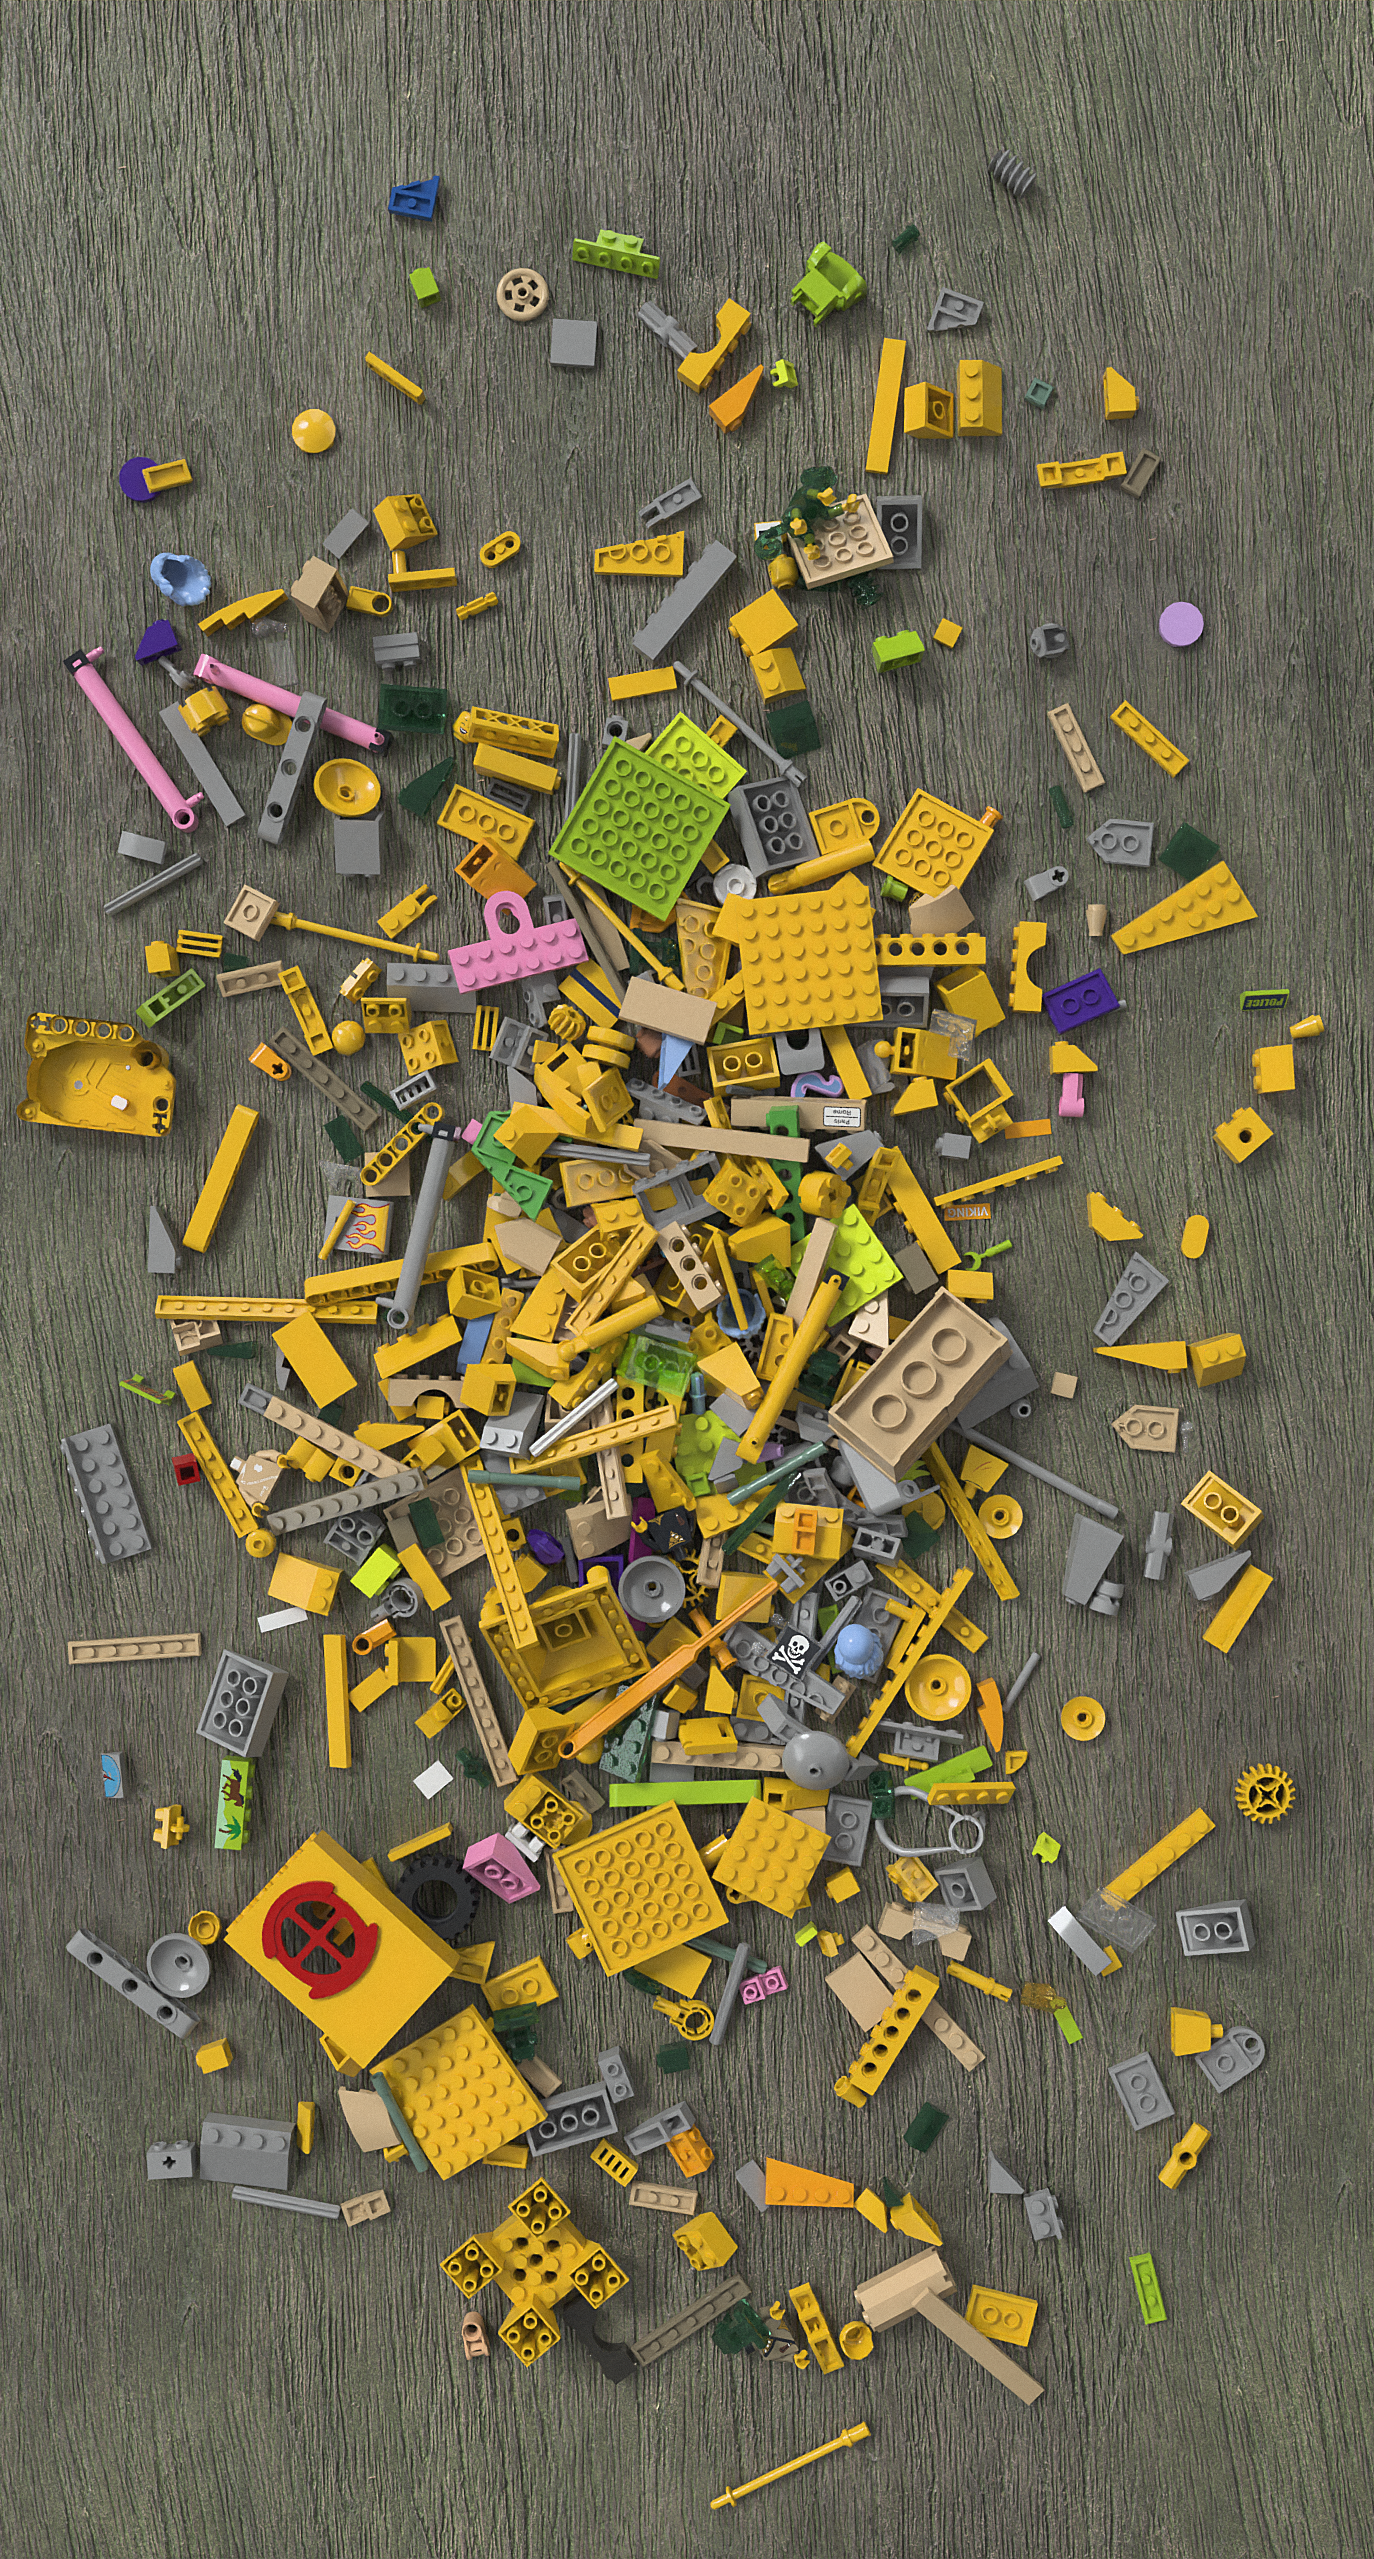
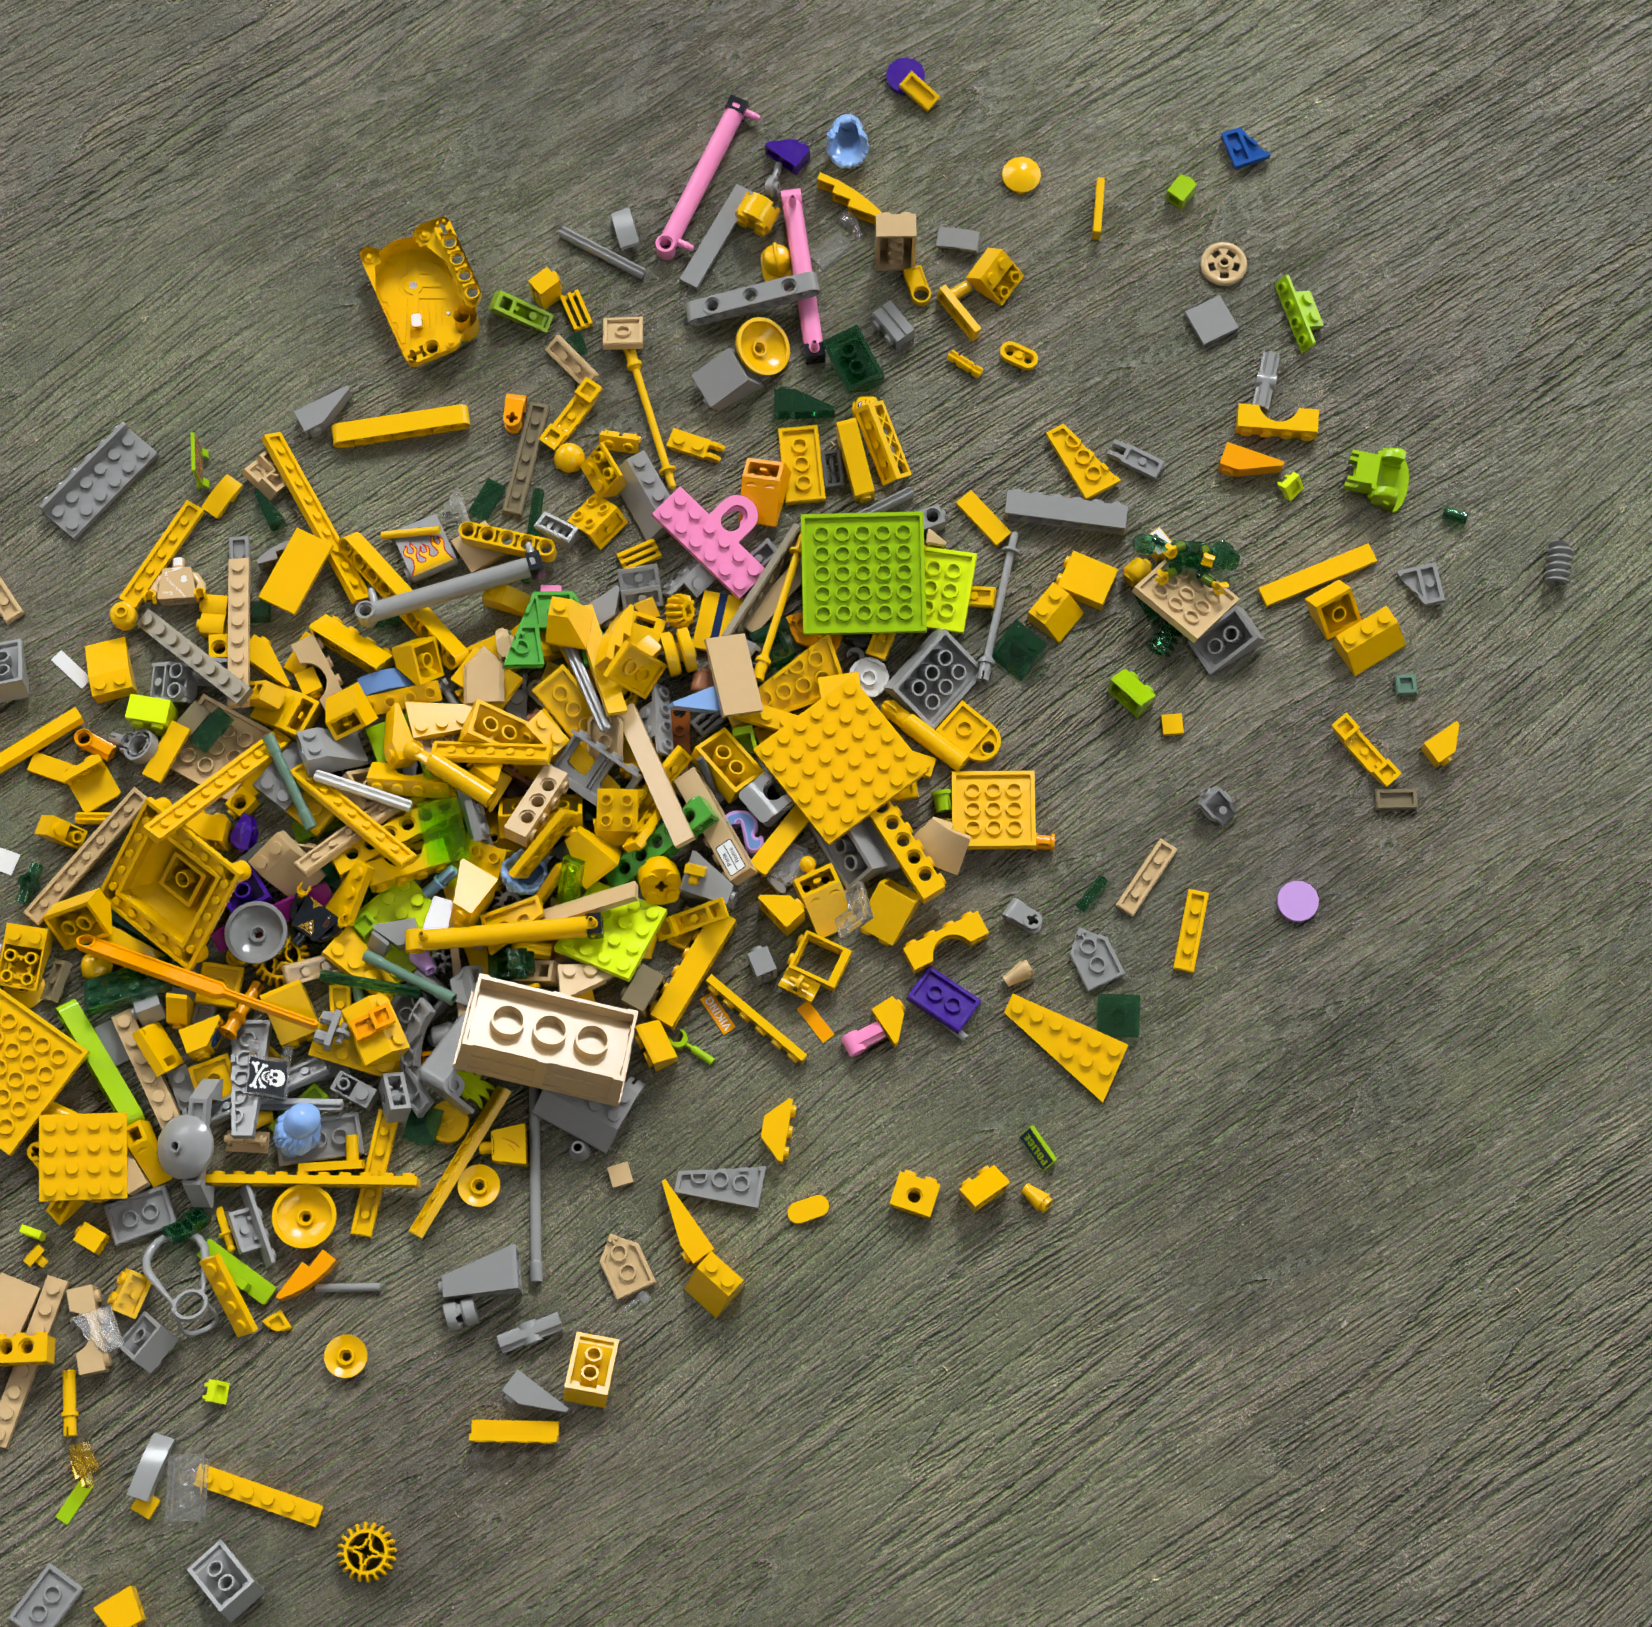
camera: 60 degrees right, 15 degrees down
red brick [172,1453,200,1486] -> none

